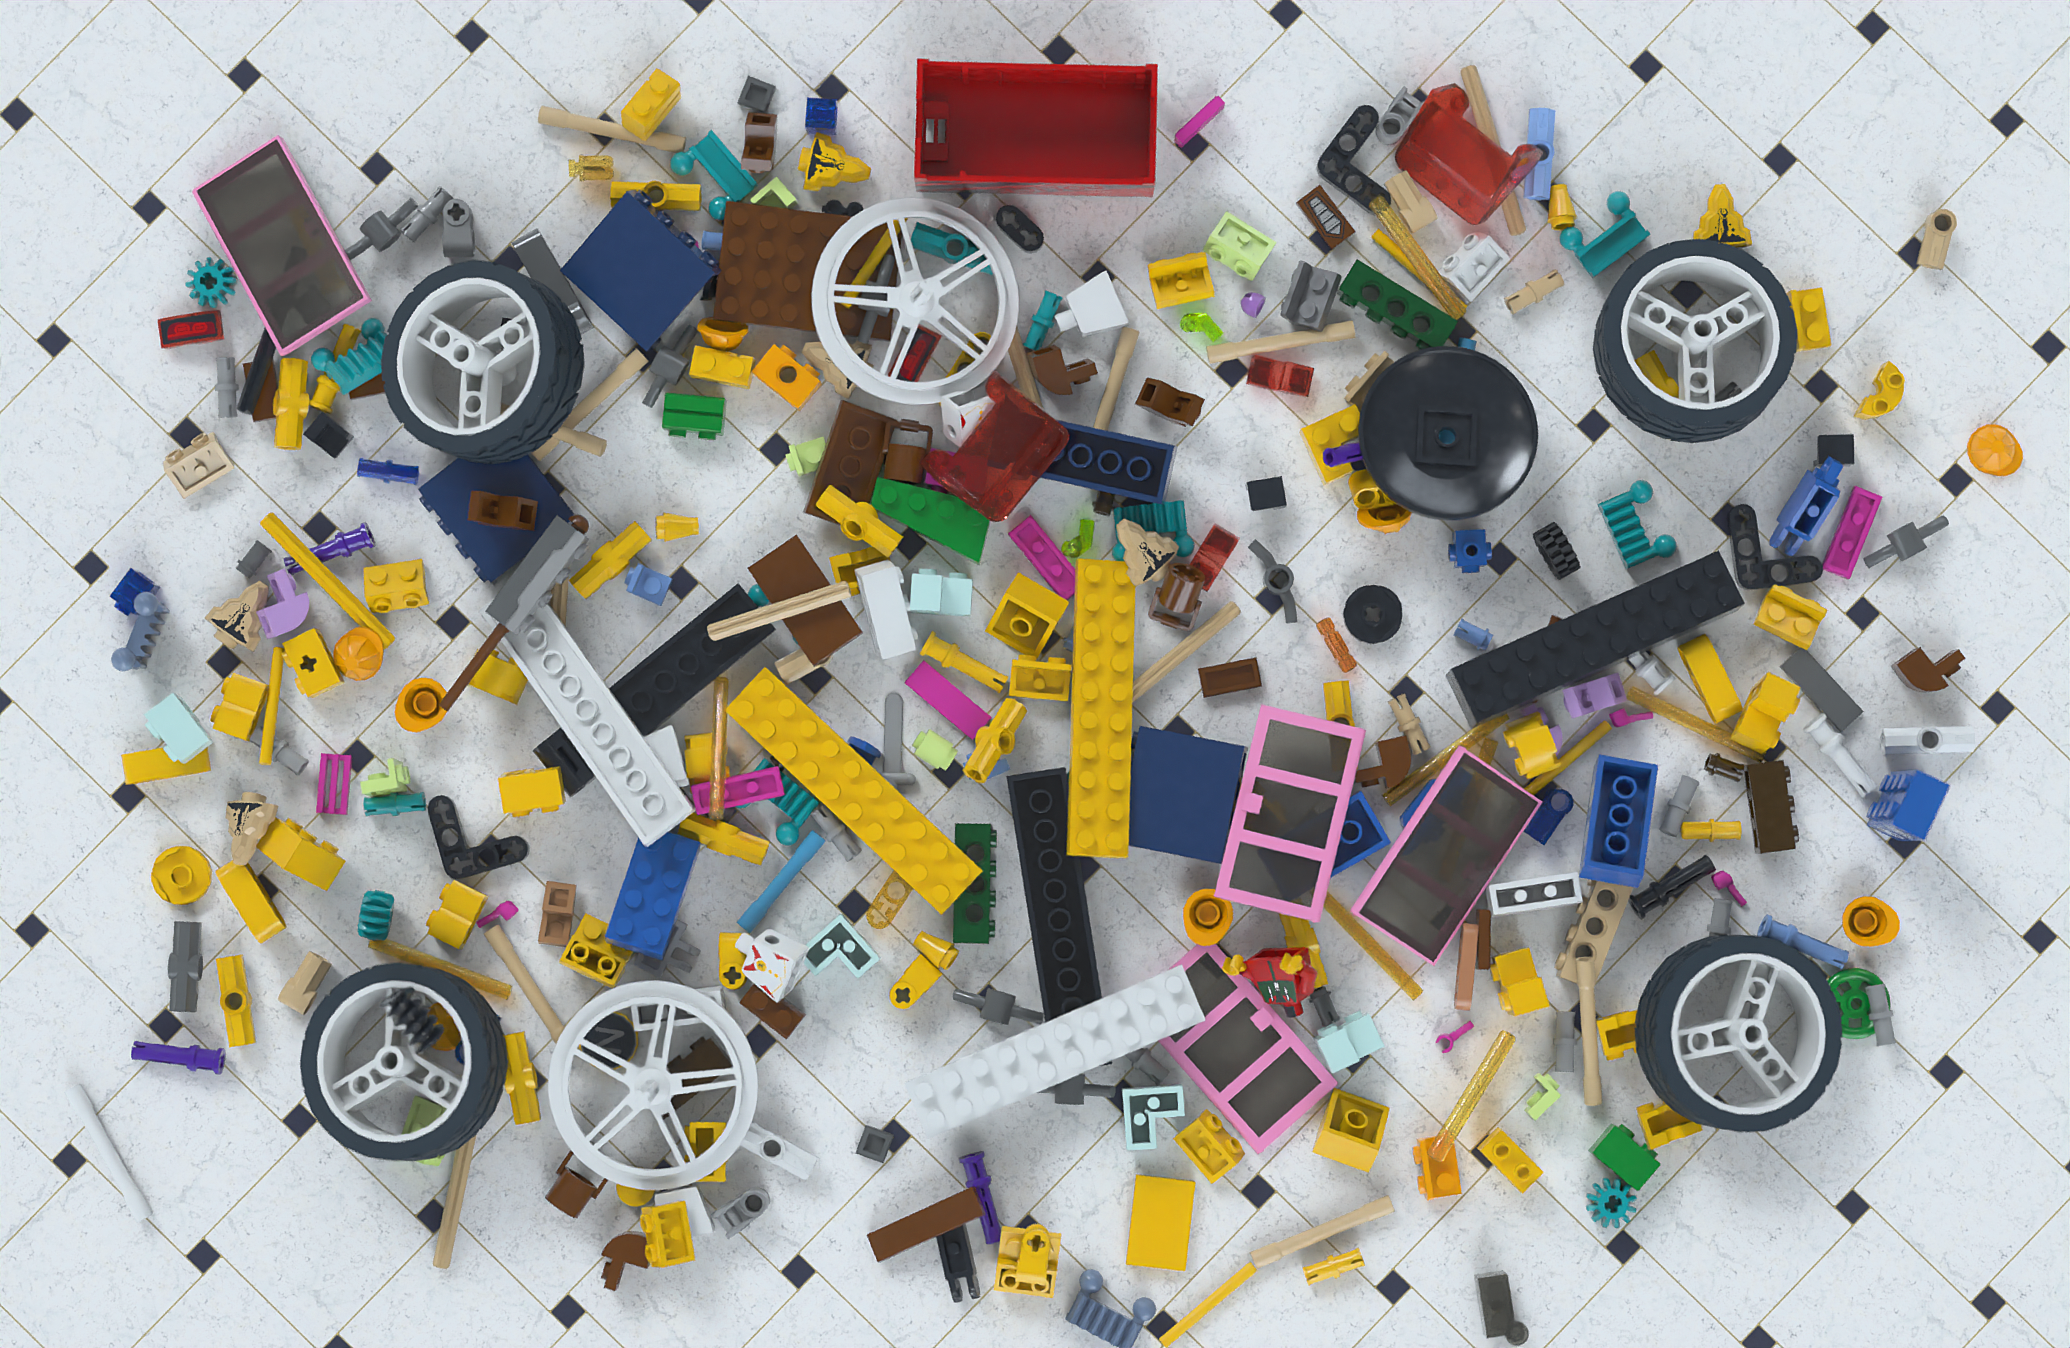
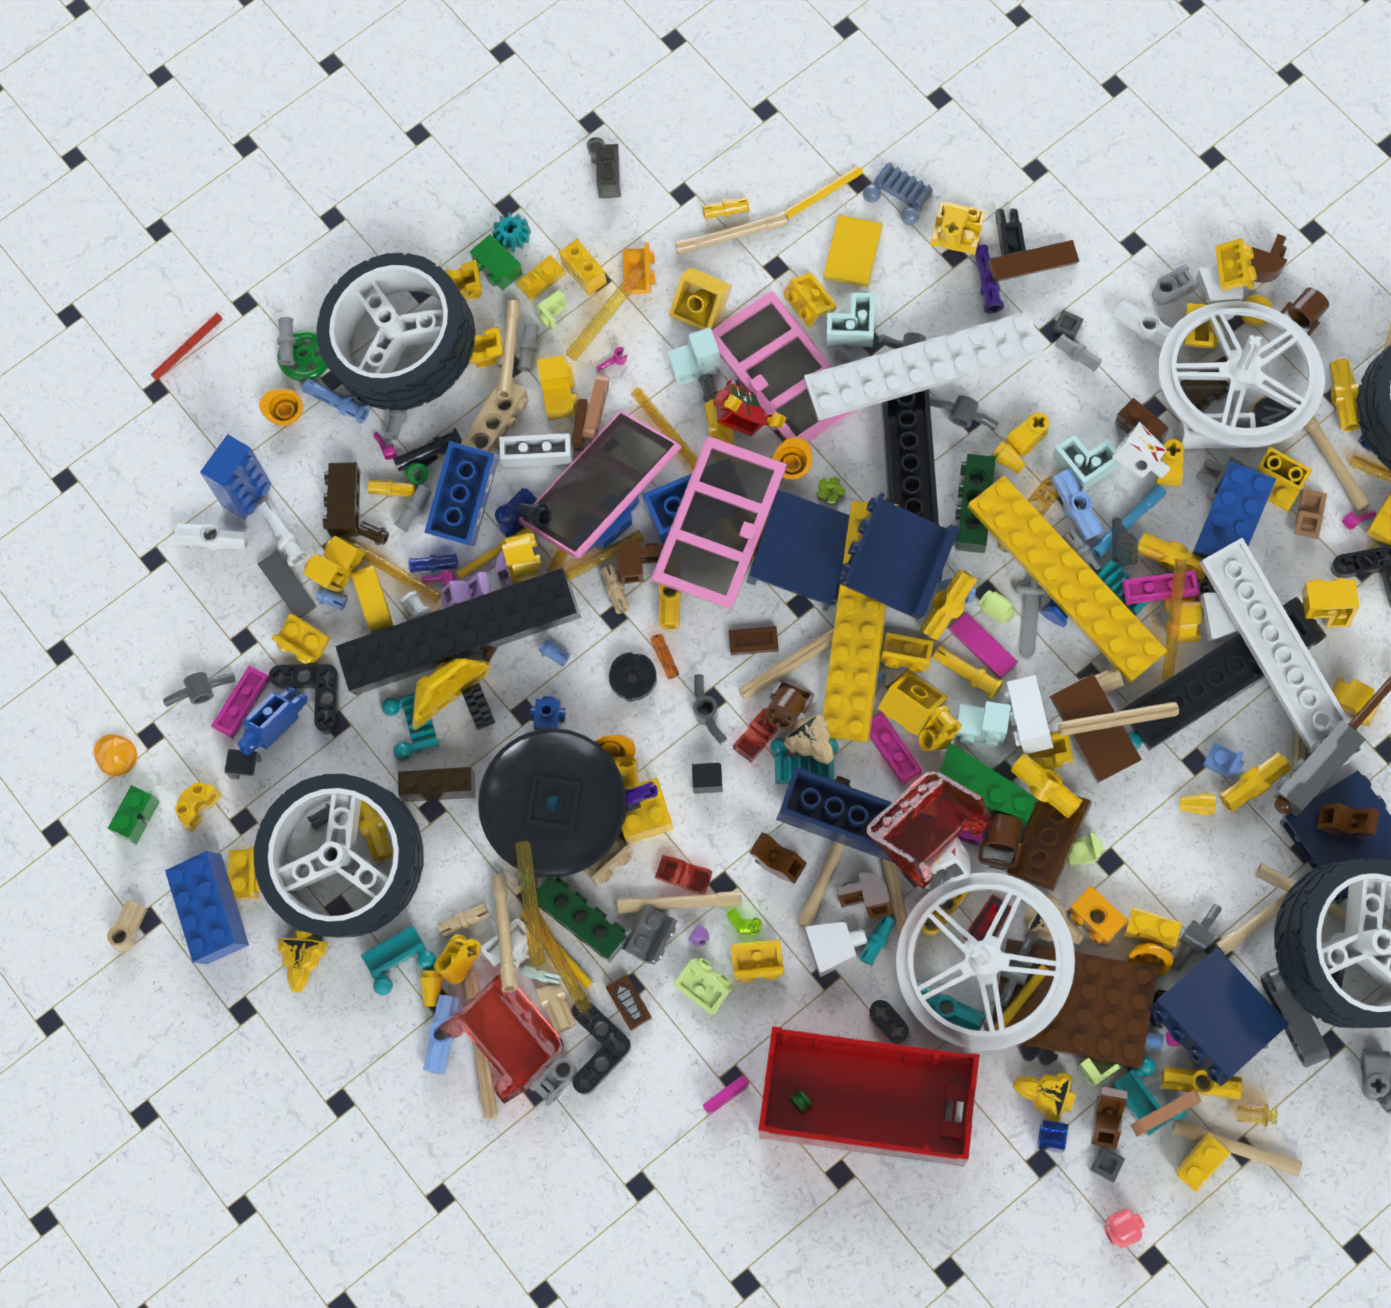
camera: 165 degrees left, 15 degrees down
green brick [662,393,727,440] -> none
clear neon green arm [1061,519,1095,558] -> none
reddish brown brick [1891,647,1966,693] -> none
none -> green piece [107,785,159,845]
none -> clear red bar [150,313,223,381]
none -> blue brick [165,851,249,964]
none -> medium blue pin [315,587,348,610]
none -> dark brown brick [398,767,476,802]
none -> green bush [405,462,428,484]
none -> clear blue pin [409,554,458,573]
none -> yellow wedge [412,658,490,730]
none -> yellow piece [435,934,481,985]
none -> tan piece [492,874,517,992]
none -> clear yellow axle [515,841,545,966]
none -> yellow plate [516,255,566,302]
none -> black cone [517,503,552,528]
none -> light aqua pin [521,966,562,984]
none -> green bush [789,1089,813,1115]
none -> lime plant [816,477,846,504]
none -> dark blue panel [839,492,960,620]
none -> yellow piece [918,705,962,751]
none -> light blue piece [1051,469,1104,542]
none -> light grey pin [1055,334,1102,372]
none -> coral head [1103,1208,1145,1248]
none -> clear smoke tile [1112,517,1138,565]
none -> nougat beam [1130,1090,1202,1137]

